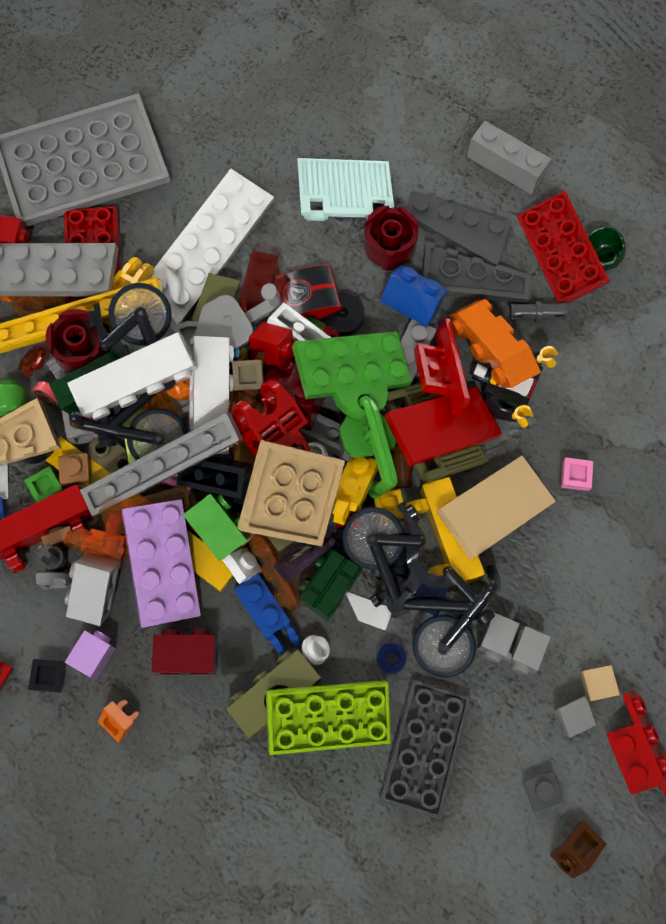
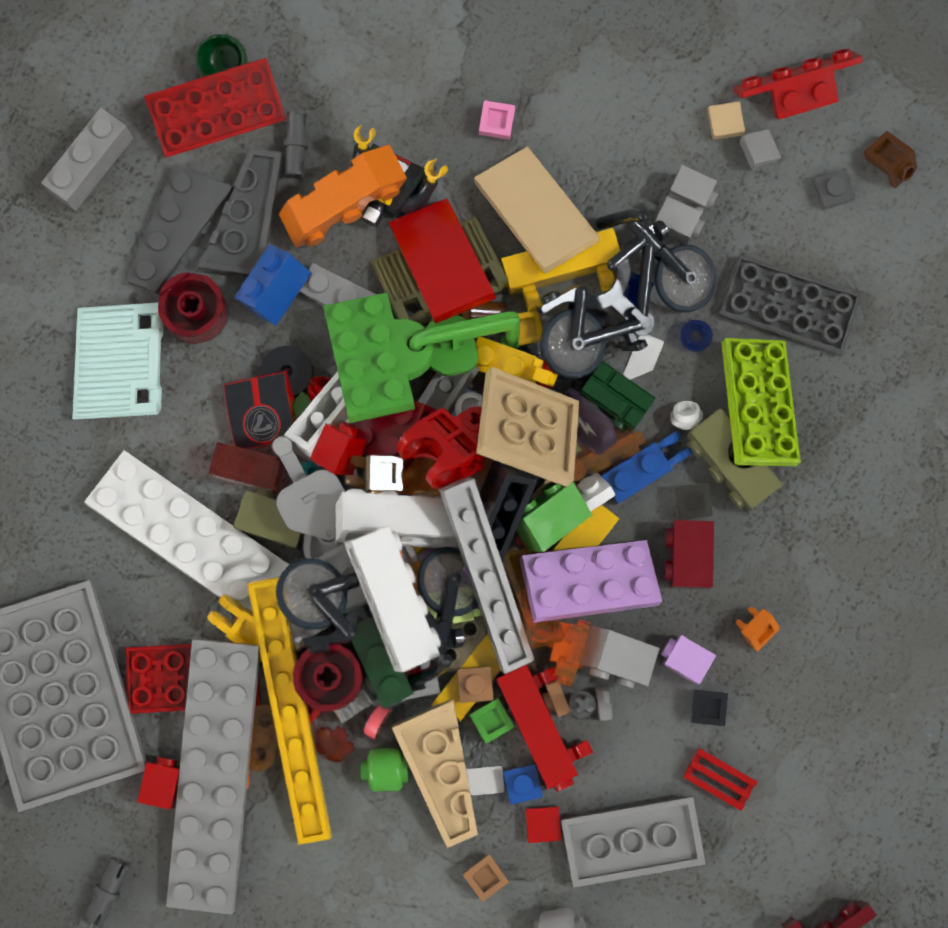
camera: 85 degrees left, 10 degrees up
red bracket [414,318,471,417] -> none

